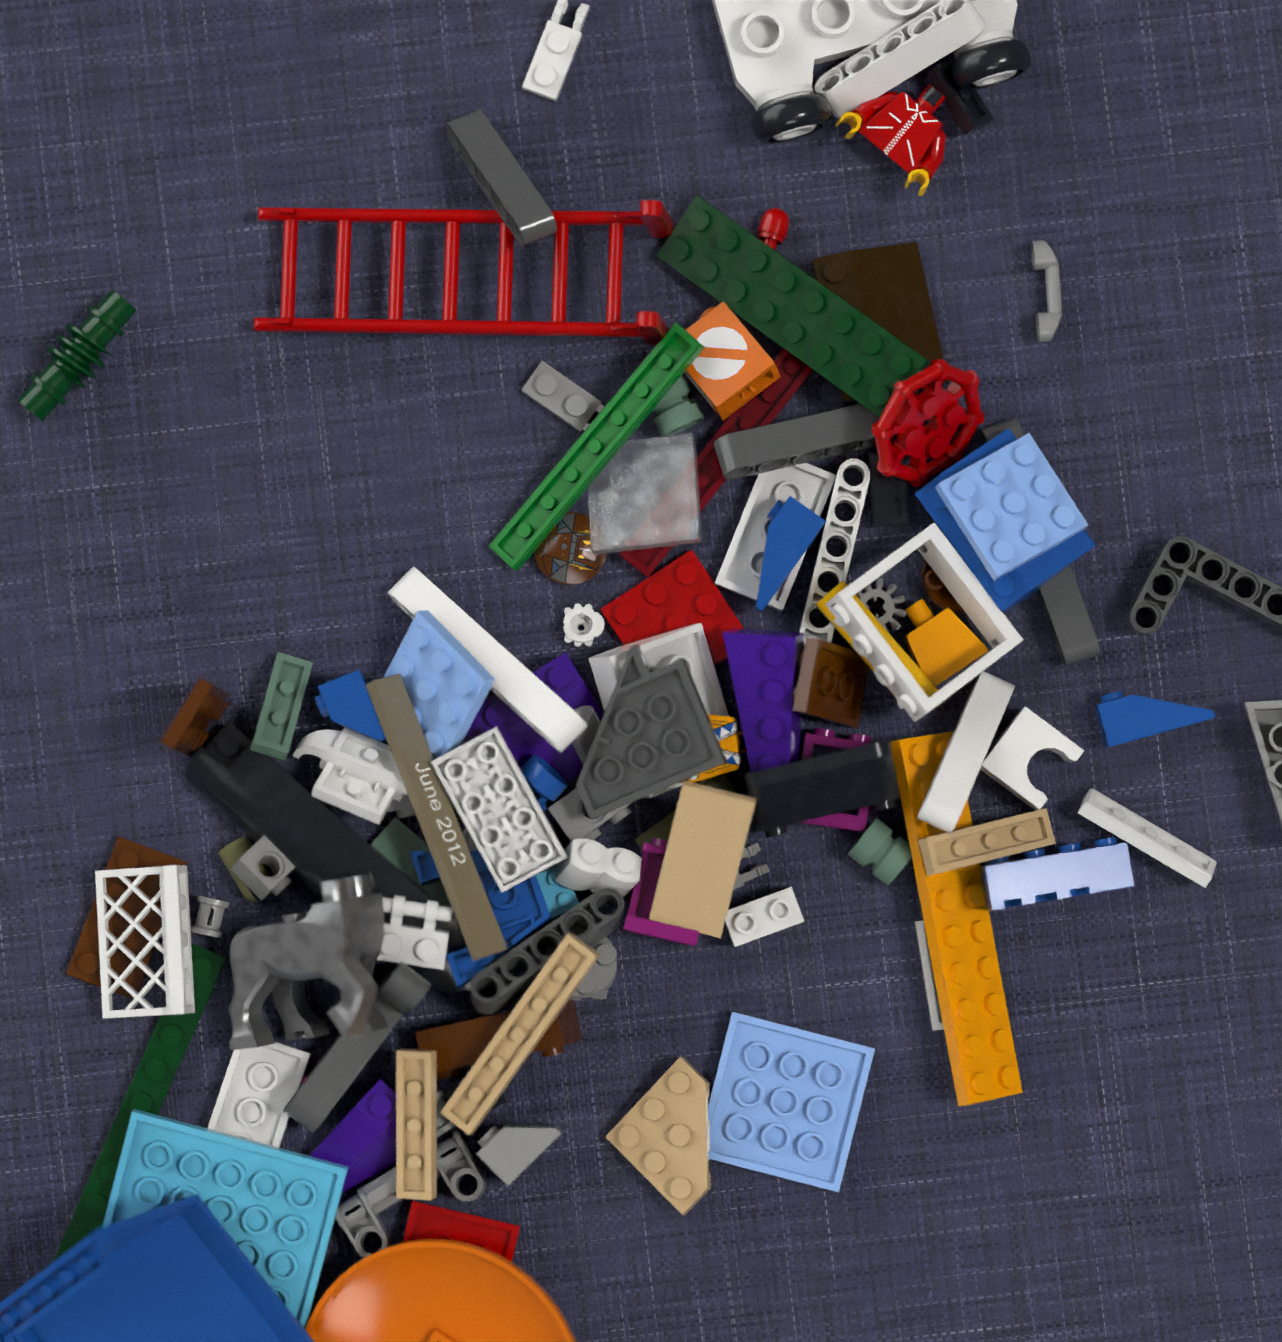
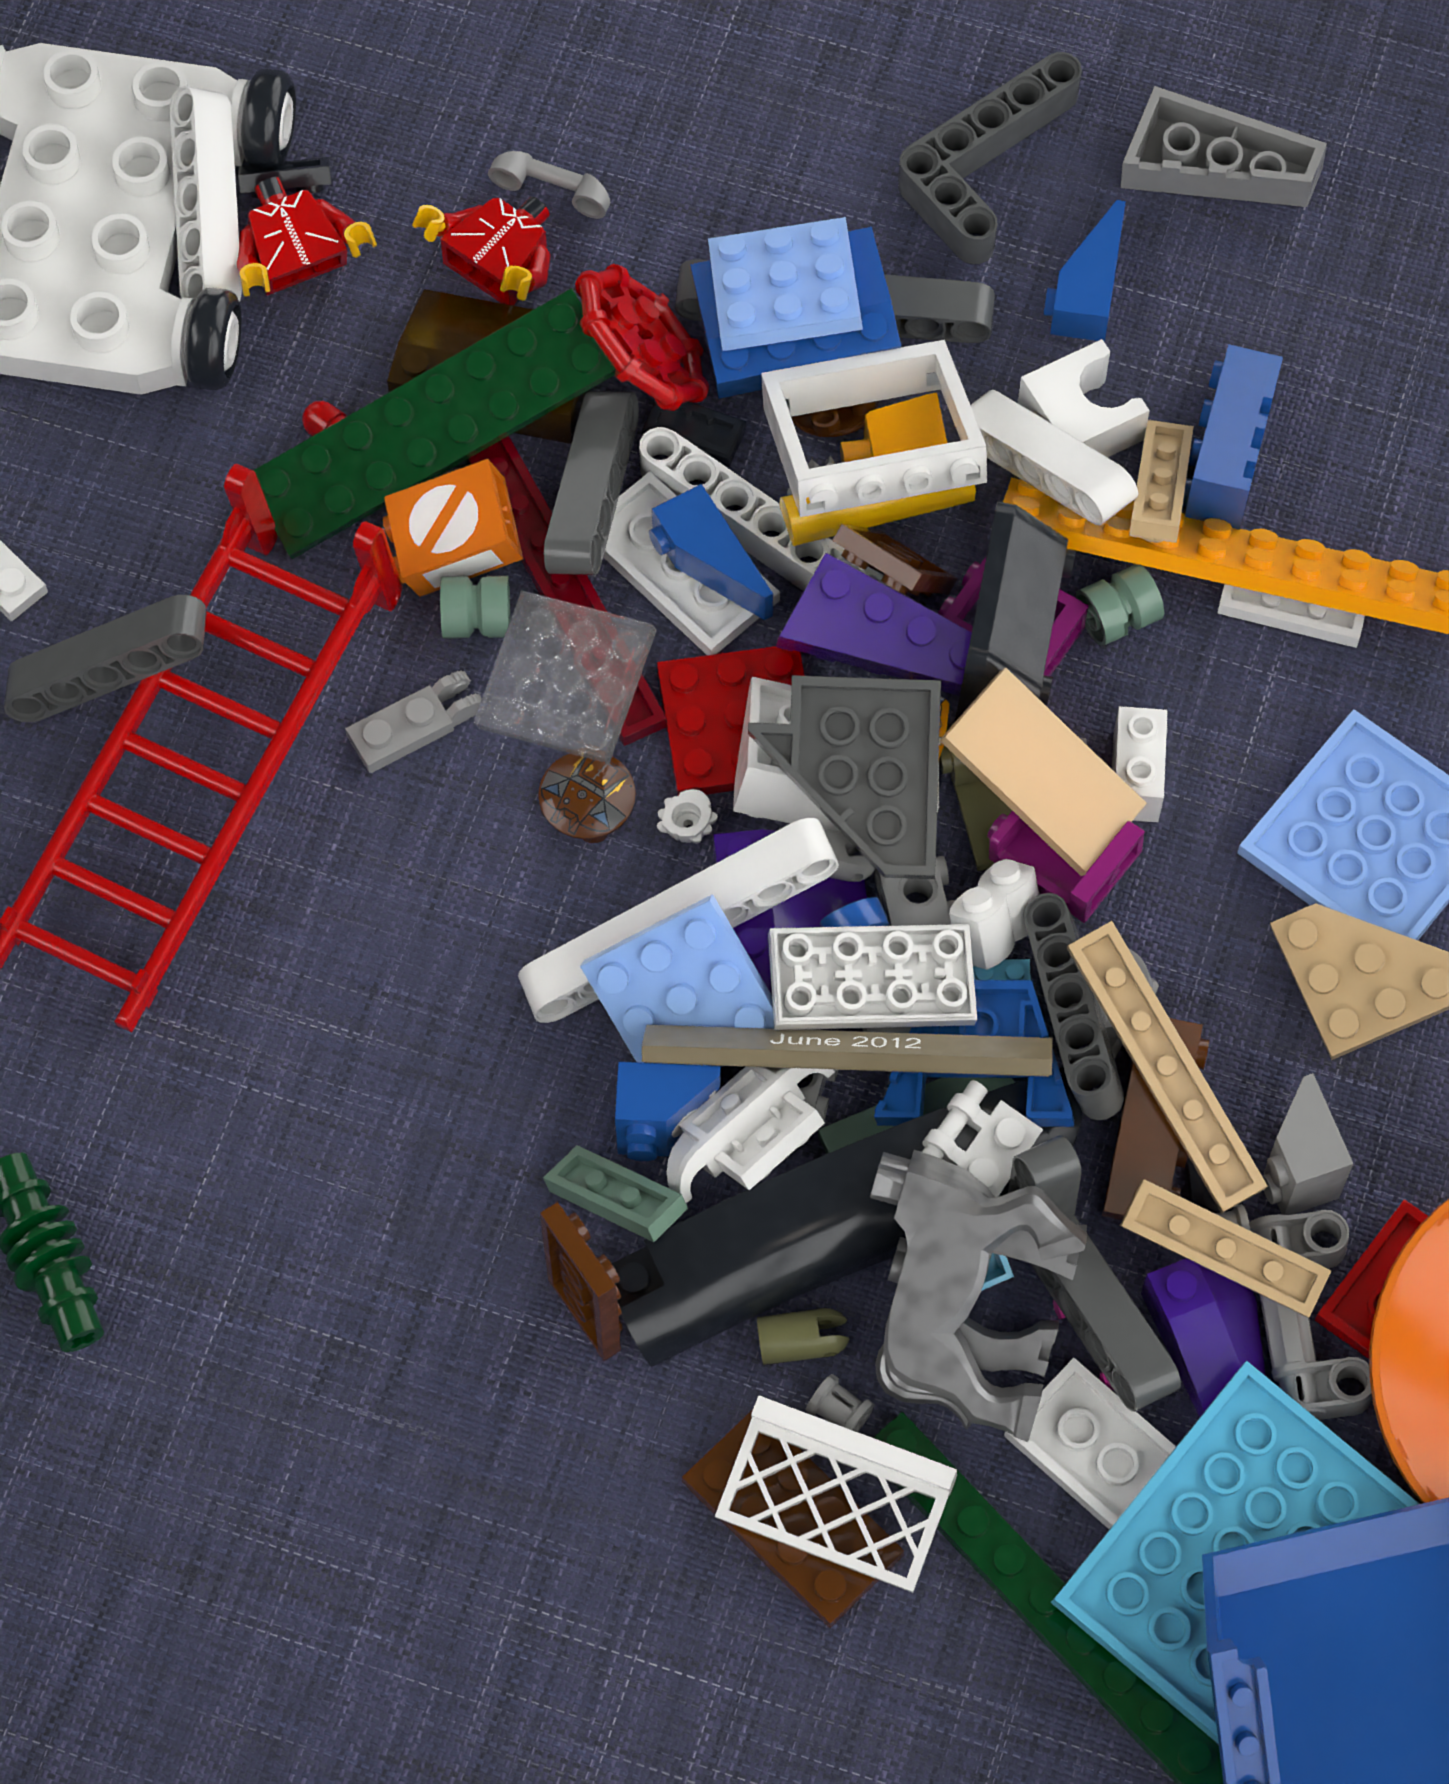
camera: 65 degrees left, 20 degrees down
light grey brick [231,835,295,900] -> none
green tile [489,322,705,571] -> none
white tile [1078,788,1217,888] -> none
none -> red torso [412,196,551,306]

